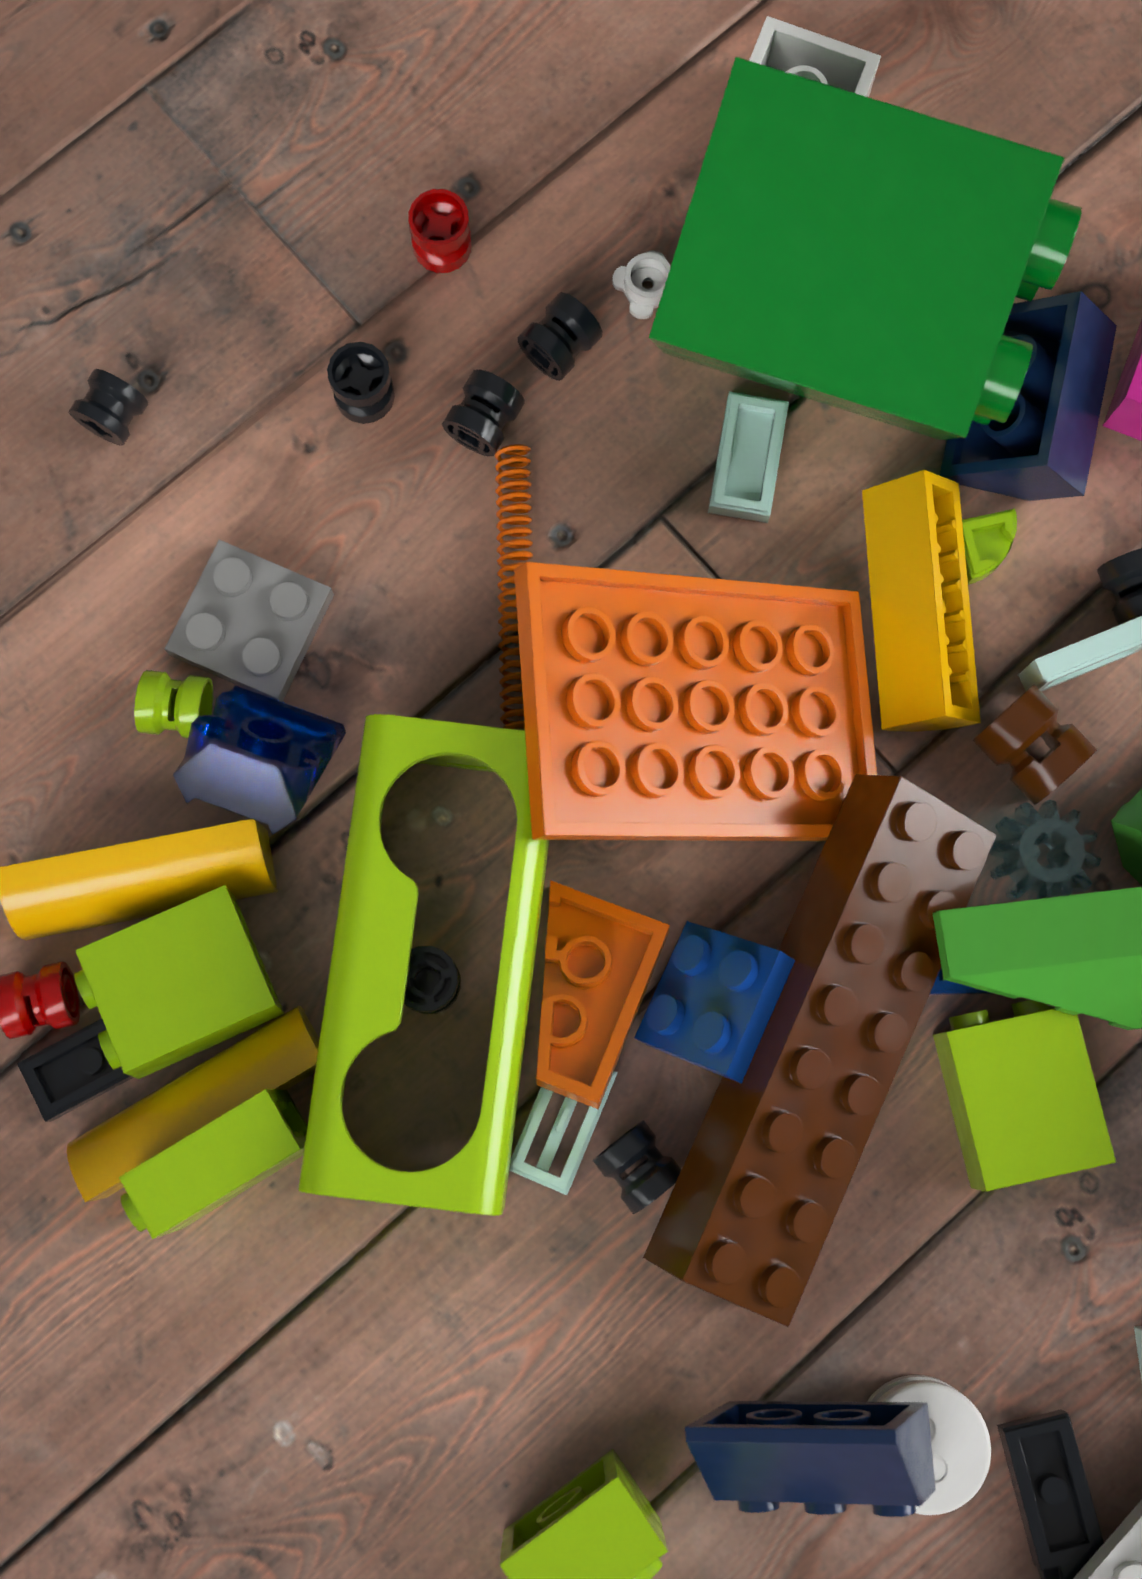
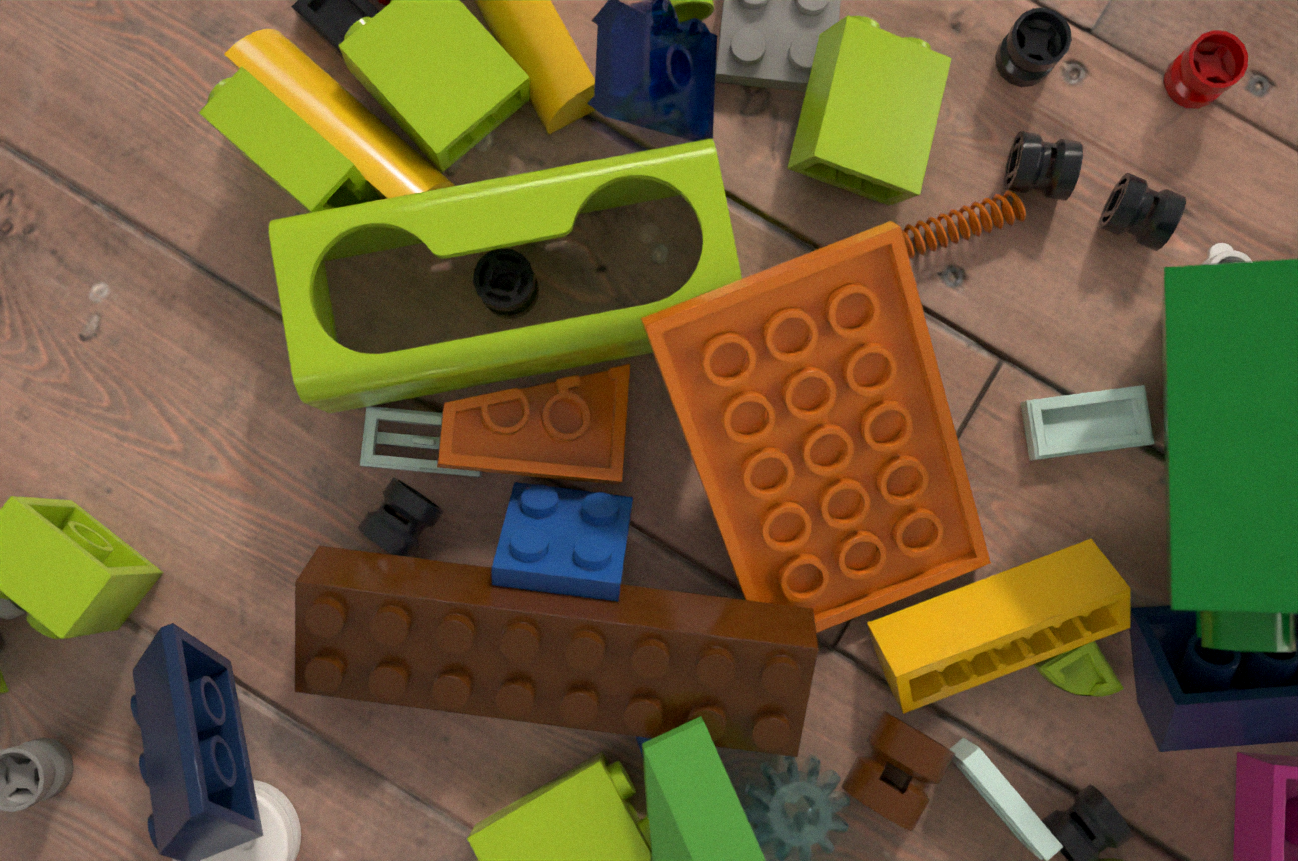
camera: 75 degrees right, 5 degrees up
none -> lime brick [787,15,952,206]

